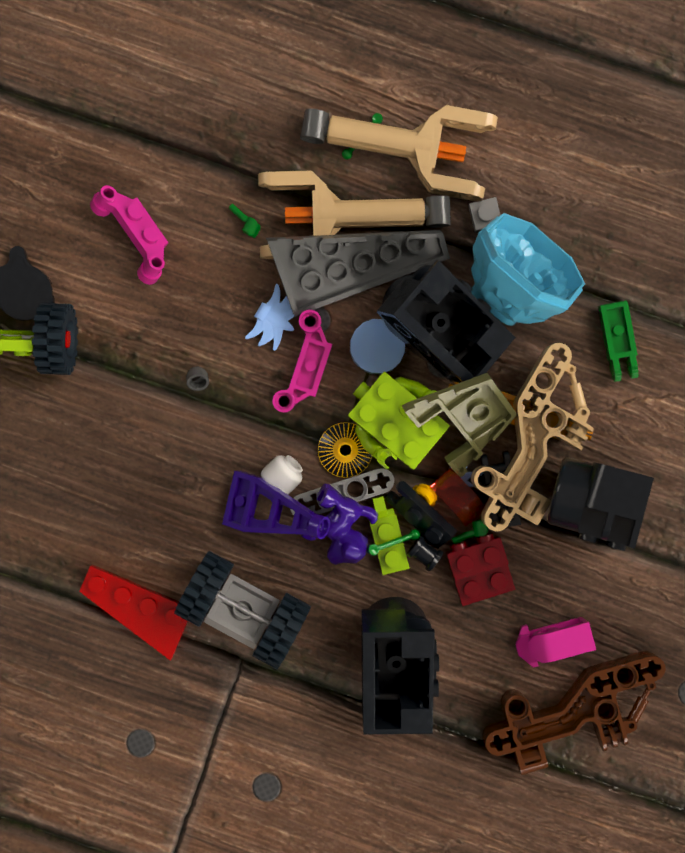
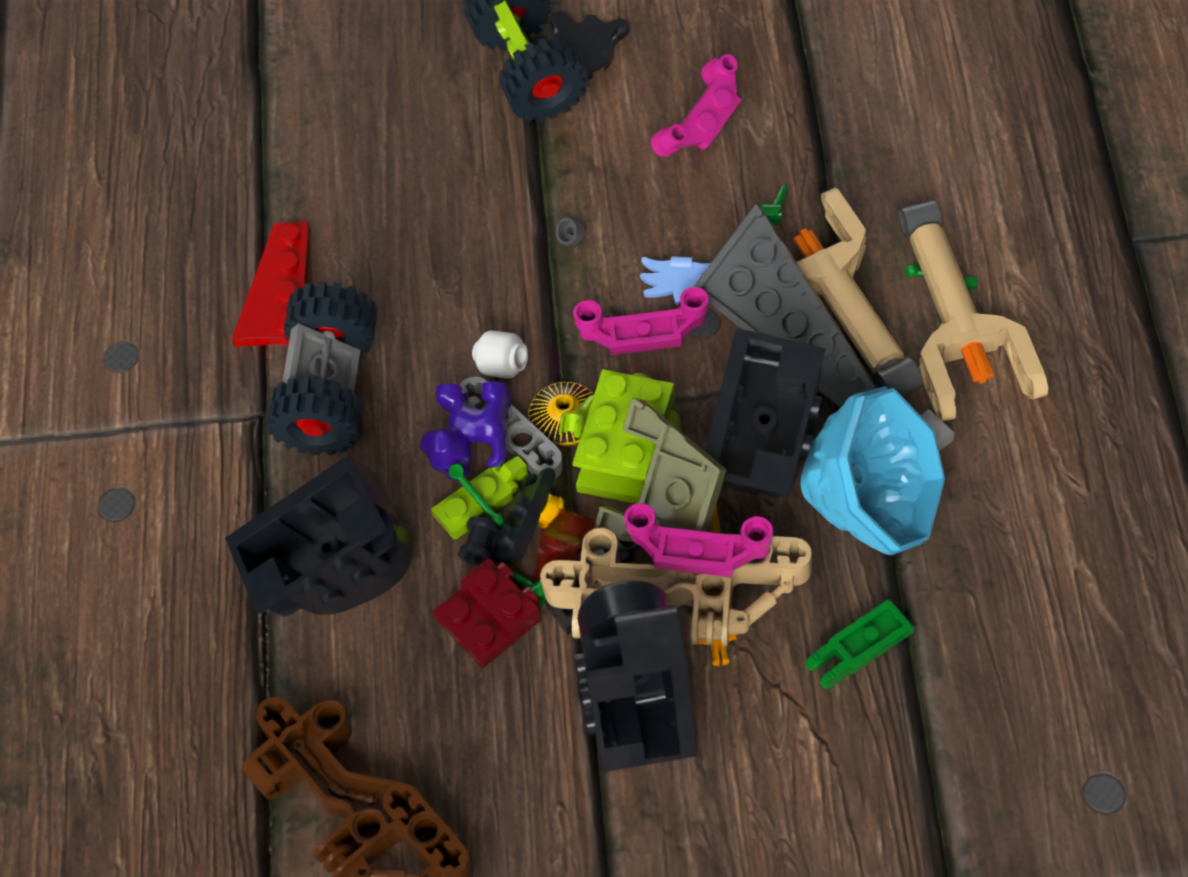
camera: 80 degrees right, 30 degrees down
dark purple plate [222,471,330,539] -> none
light blue tile [350,319,405,374] -> none
dark pink piece [515,617,596,667] -> none
none -> dark pink plate [624,503,773,578]

